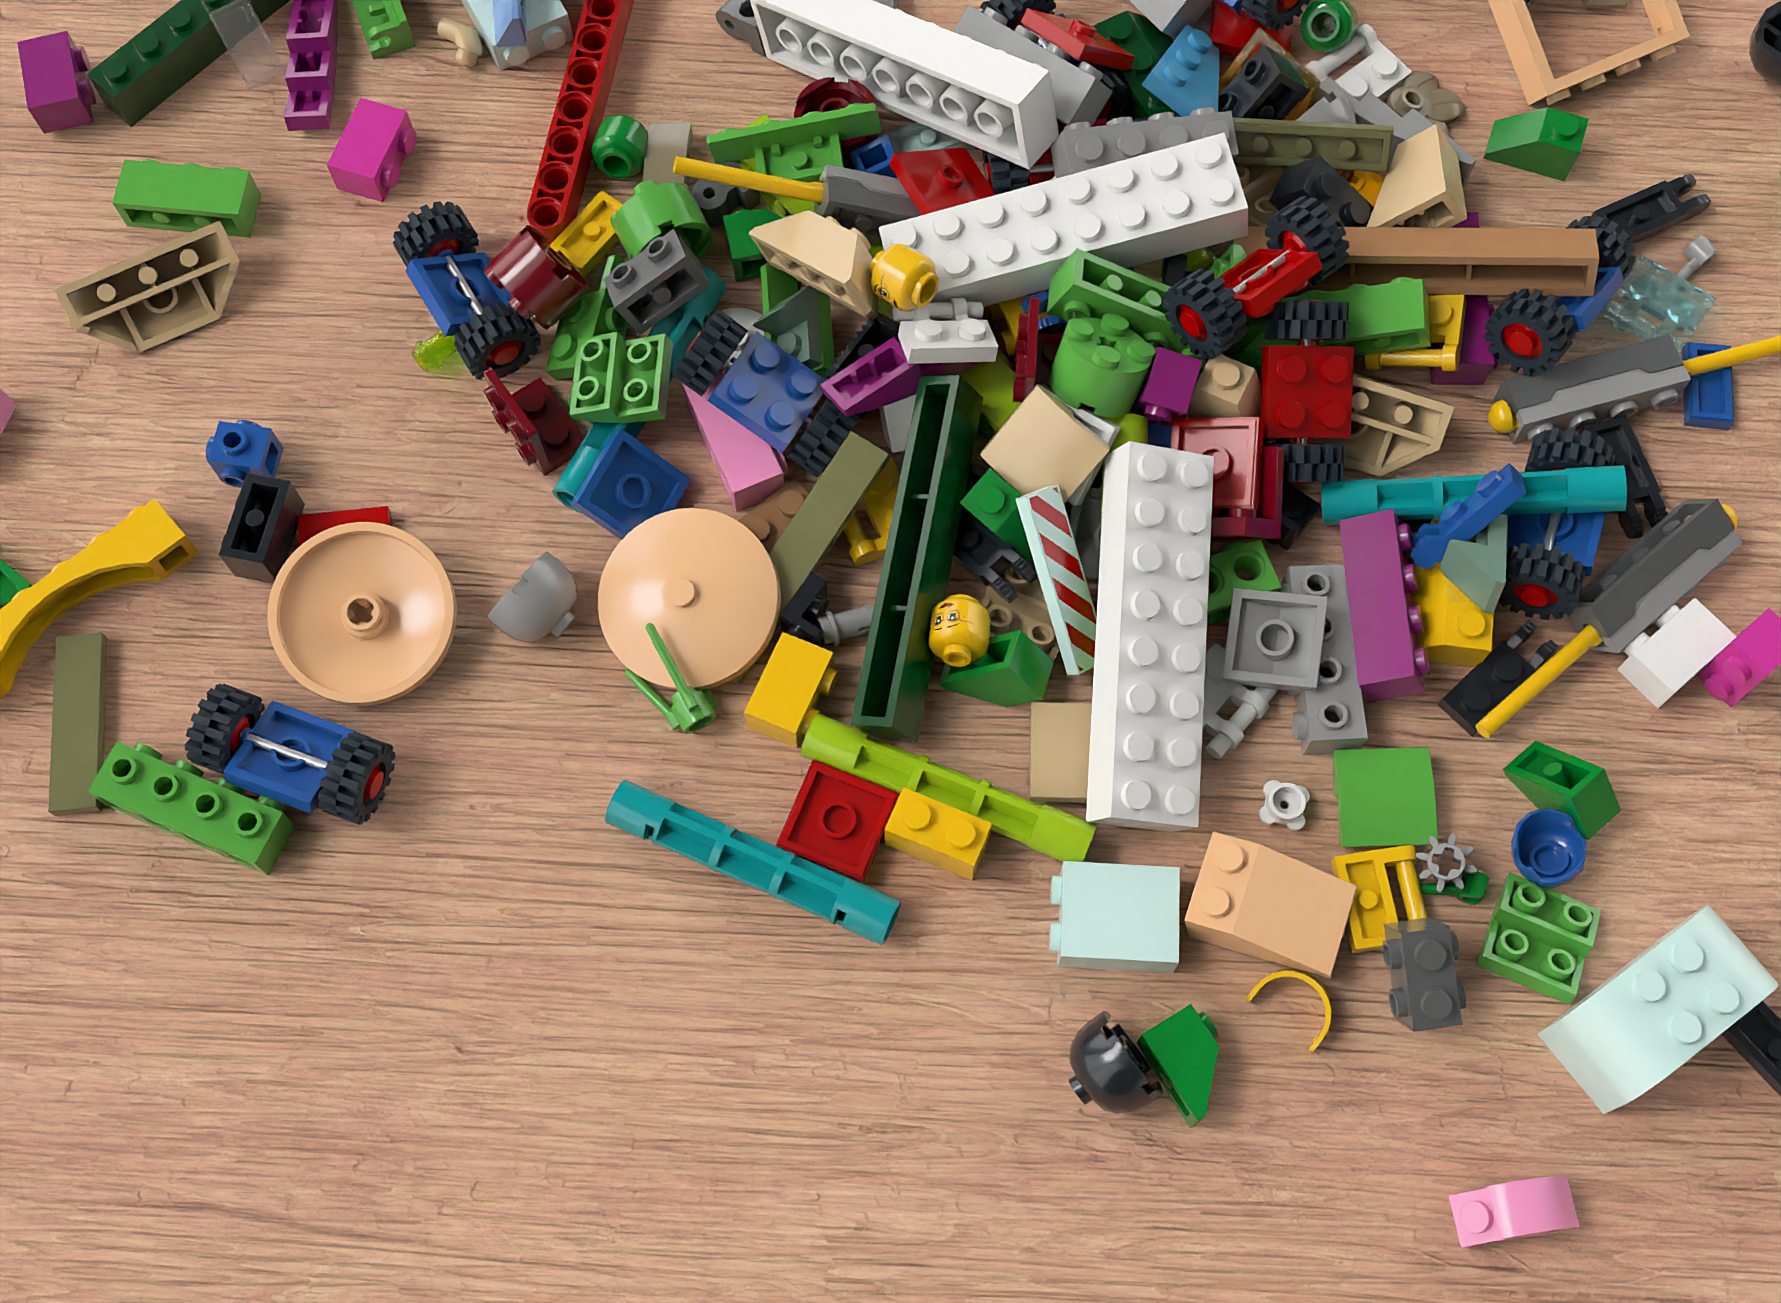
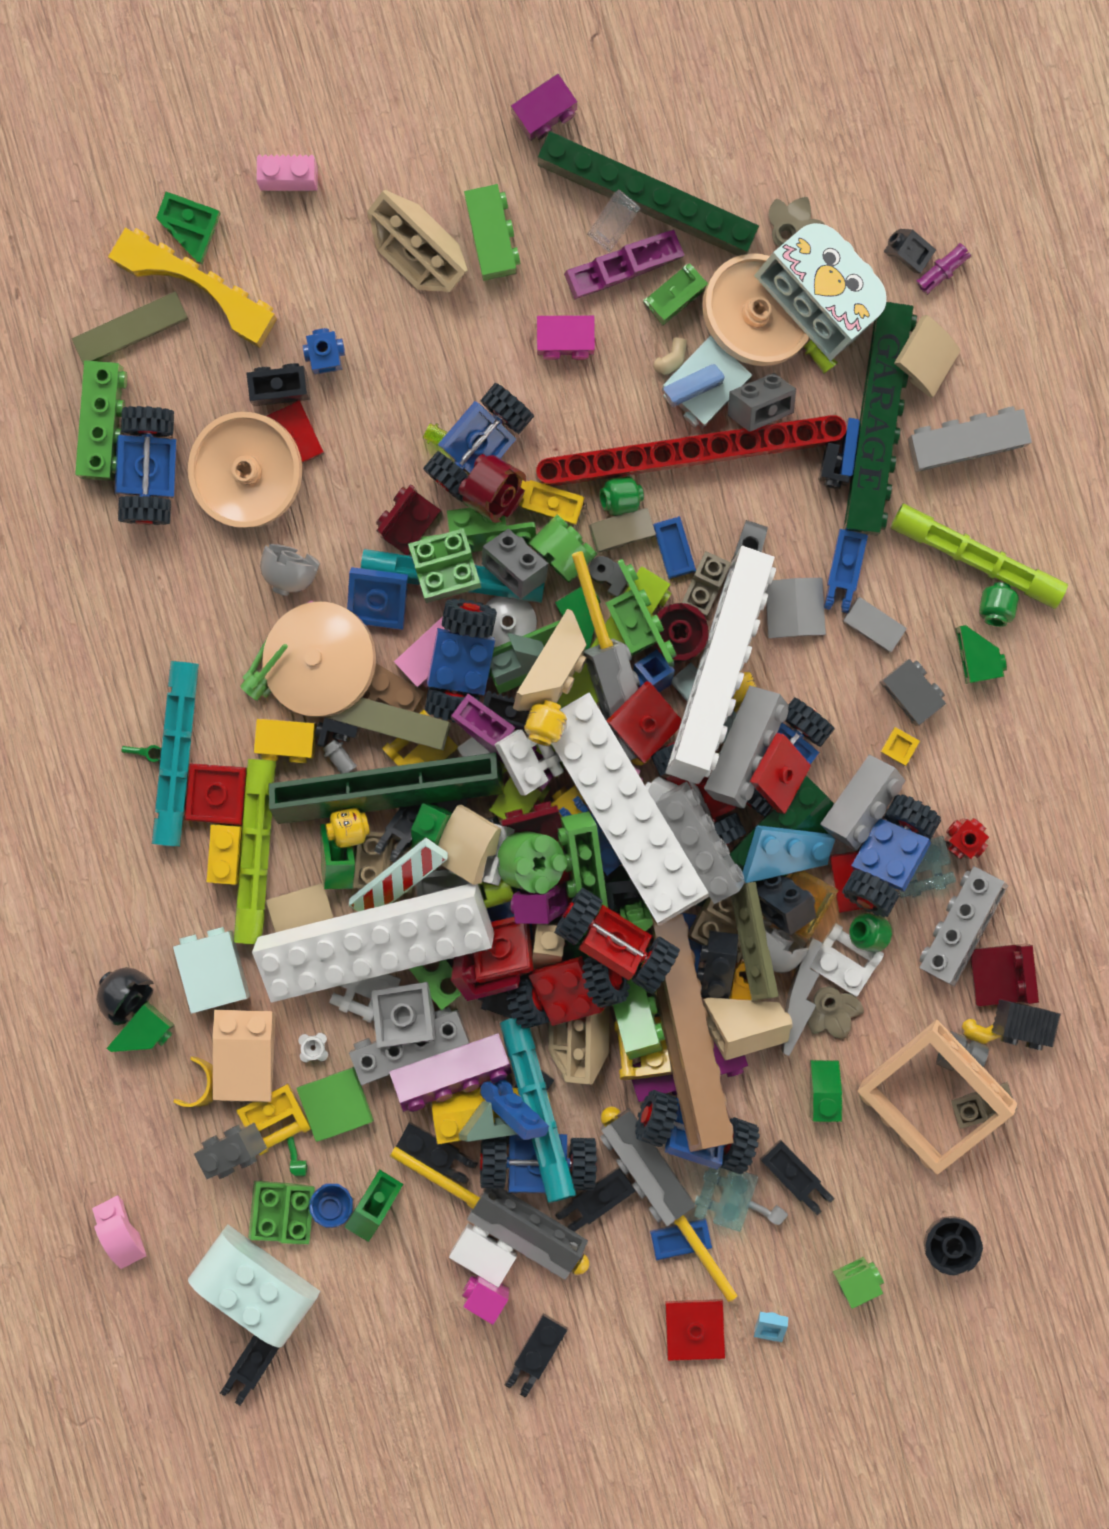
camera: 75 degrees right, 20 degrees up
light grey gear [1416,833,1477,893] -> none
none -> green hand [121,745,161,762]
none -> blue tile [653,516,696,580]
none -> dark tan slope [682,551,731,618]

